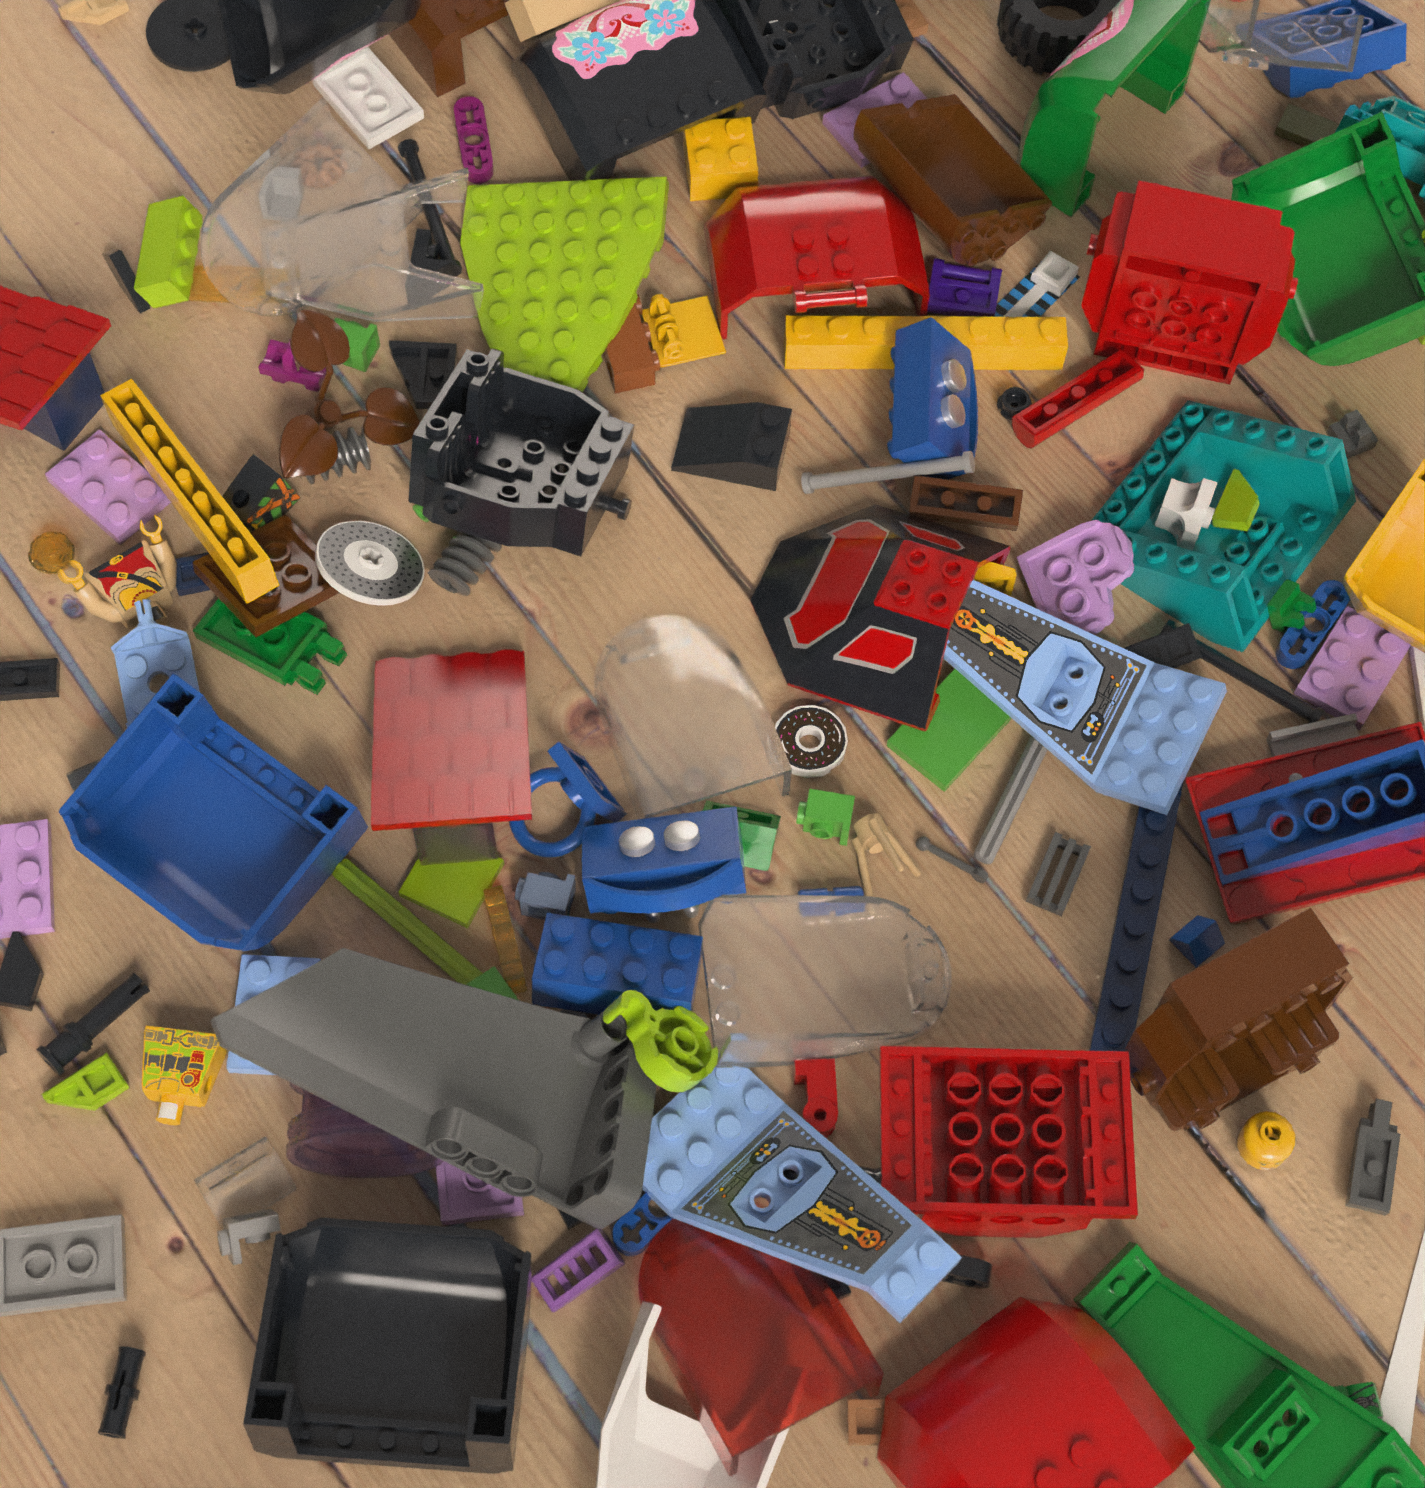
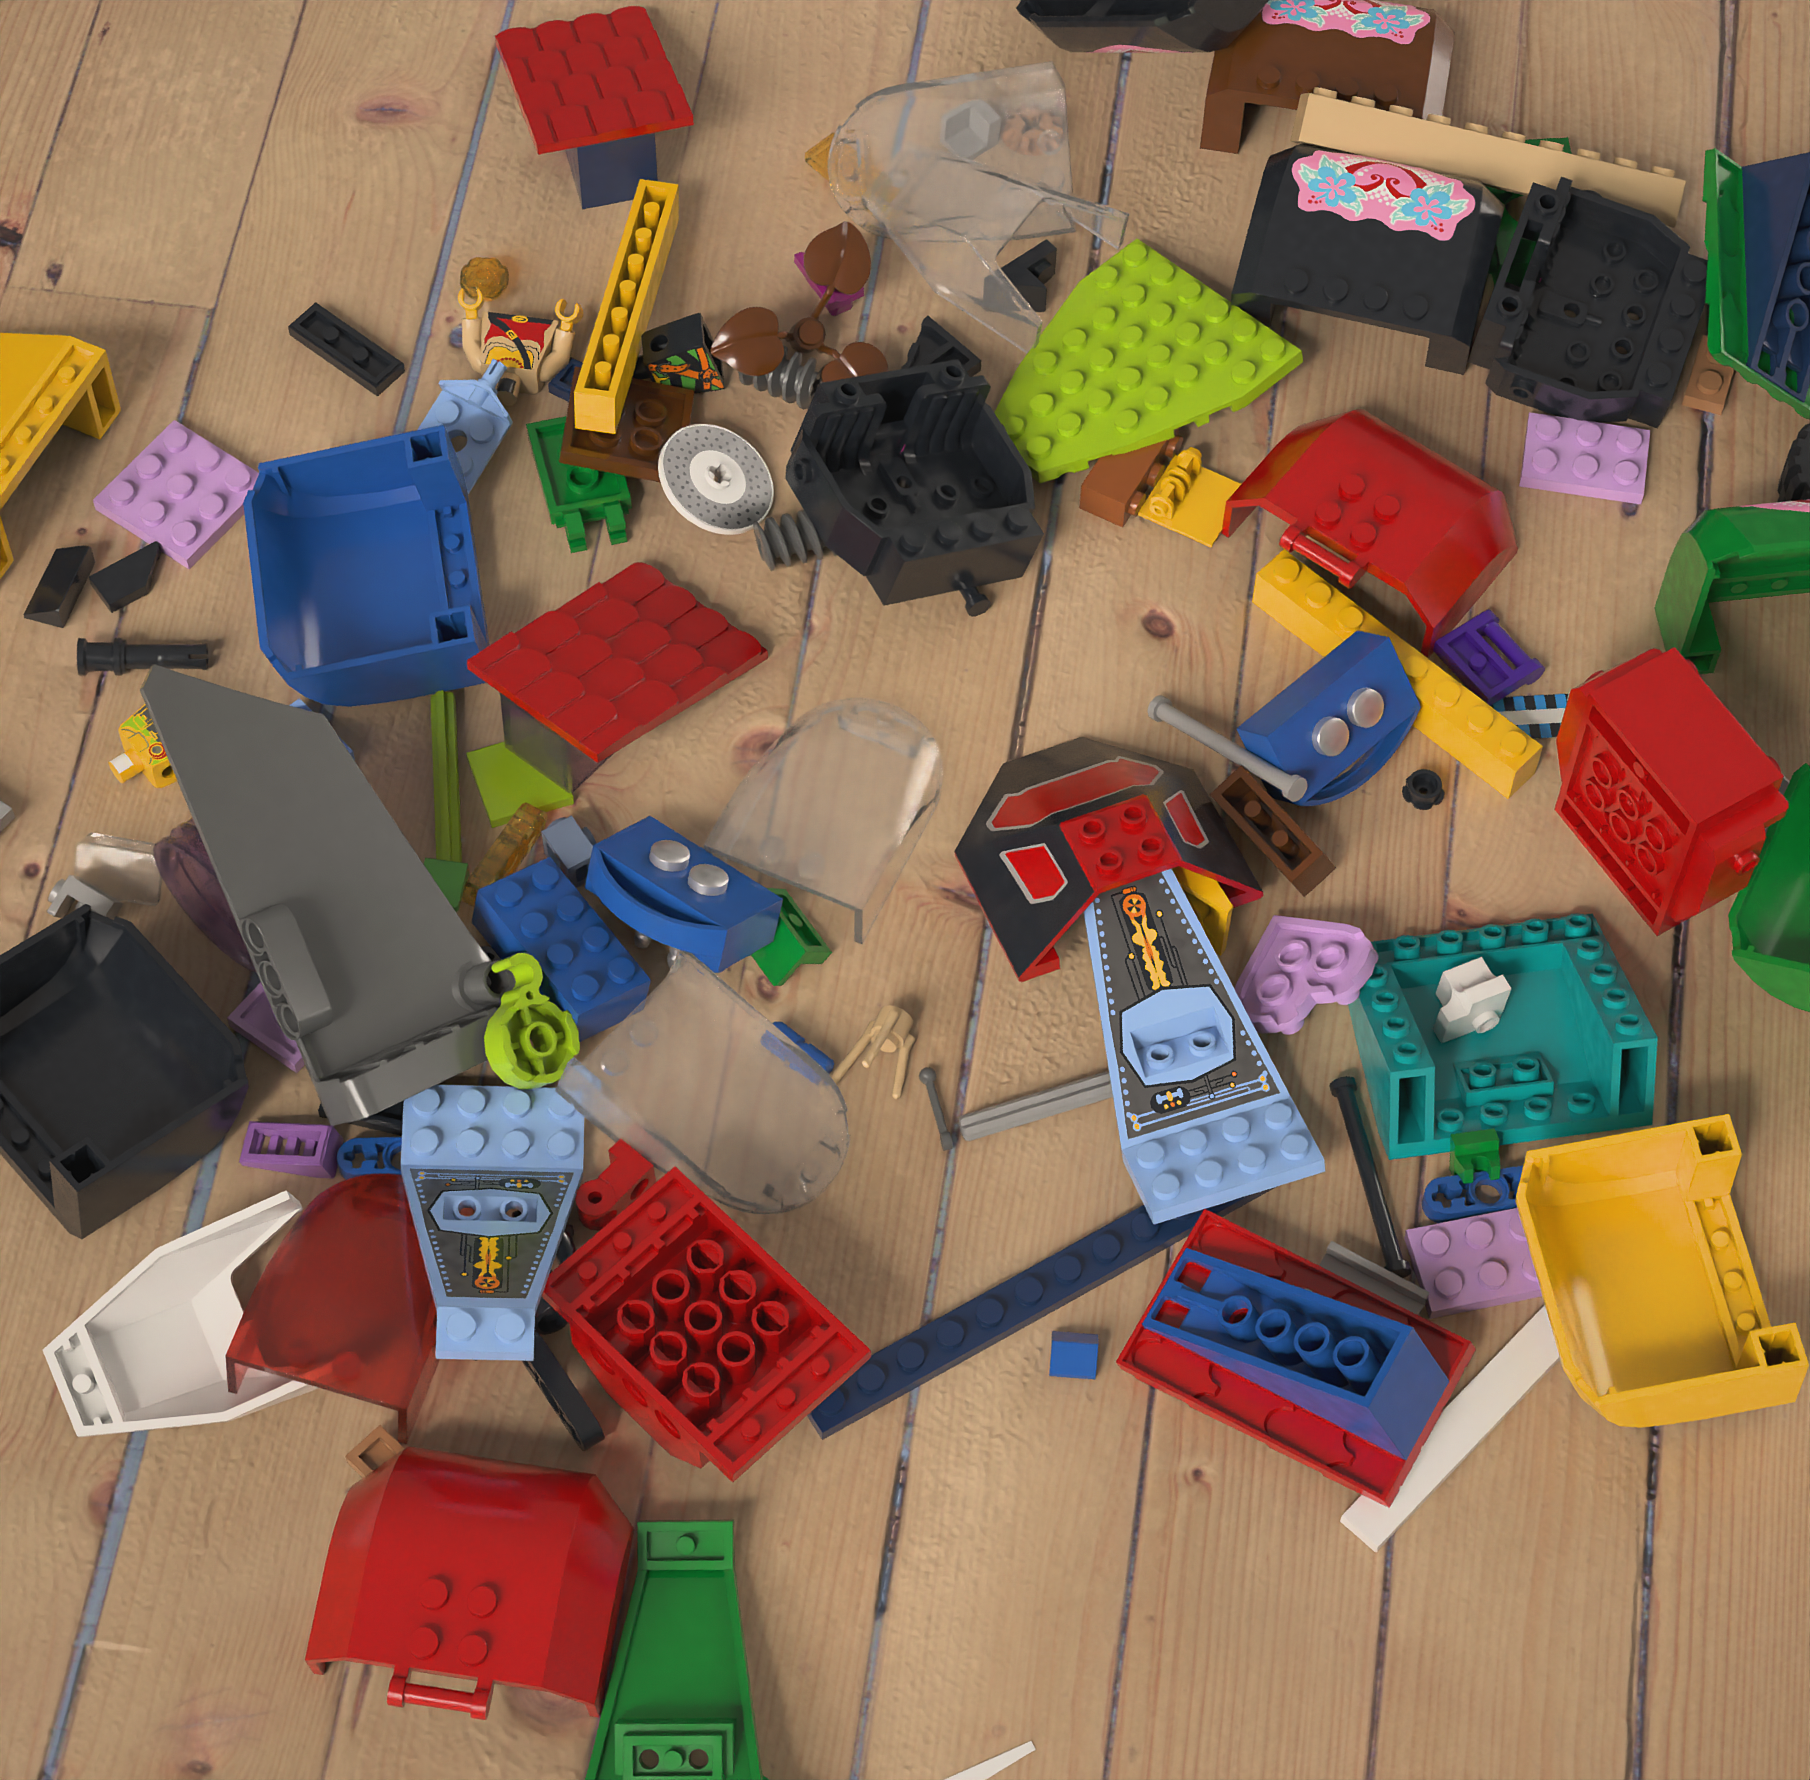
camera: 45 degrees right, 5 degrees down
lime tile [41,1052,129,1111] -> none
lavender plate [45,429,171,545] -> none
black tile [102,248,151,314] -> none
lime brick [134,196,203,308] -> none
white plate [313,47,424,149] -> none
bright green brick [334,317,380,372] -> none
black bar [398,139,462,277] -> none
magenta beam [454,96,494,184] -> none
blue tile [509,742,627,858] -> none
black slope [671,402,792,491] -> none
yellow brick [683,117,758,201] -> none
tile [772,705,848,778] -> none
bright green brick [796,788,855,846] -> none
reddish brown cylinder [853,94,1053,266] -> none
bright green tile [887,669,1012,792] -> none
red brick [1012,349,1144,449] -> none
dark grey tile [1026,832,1091,917] -> none
black tile [1124,623,1203,668] -> none
reddish brown piece [1124,908,1353,1131] -> none
lime tile [1212,469,1260,531] -> none
yellow head [1237,1111,1295,1170] -> none
dark grey tile [1326,410,1378,459] -> none
dark grey hinge [1345,1098,1401,1216] -> none

